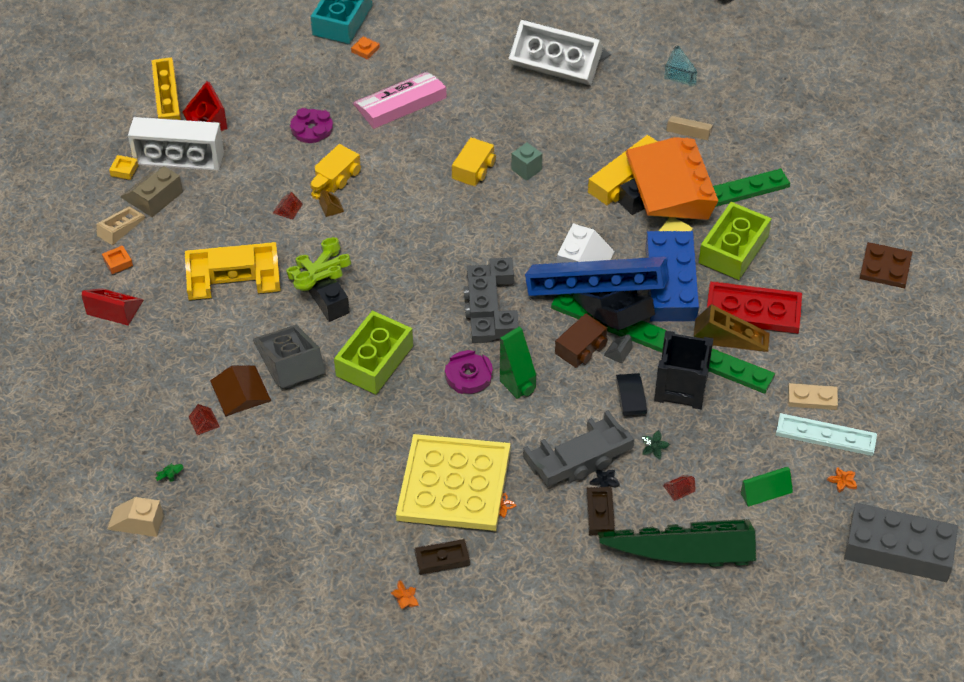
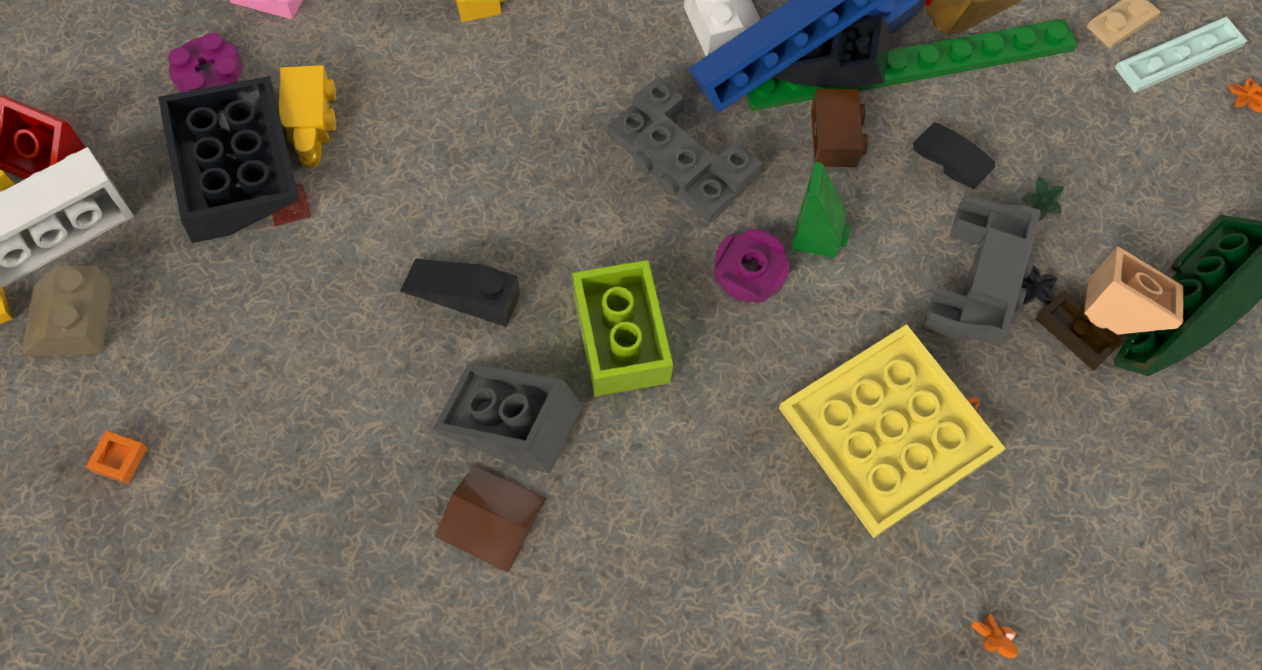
camera: 45 degrees left, 15 degrees up
red slope [81,288,144,326] -> none
tan slope [97,207,145,245] -> none
yellow bracket [185,242,281,300] -> none
clear red slope [188,404,220,435] -> none
lime plant [286,237,351,291] -> none
pearl gold slope [319,190,344,217] -> none
dark brown plate [414,539,470,575] -> none
dark grey slope [604,334,633,363] -> none
black container [654,331,714,410] -> none
clear red slope [663,475,695,501] -> none
green slope [741,467,793,507] -> none
none -> black slope [158,76,299,243]
none -> light nougat slope [1084,246,1183,334]

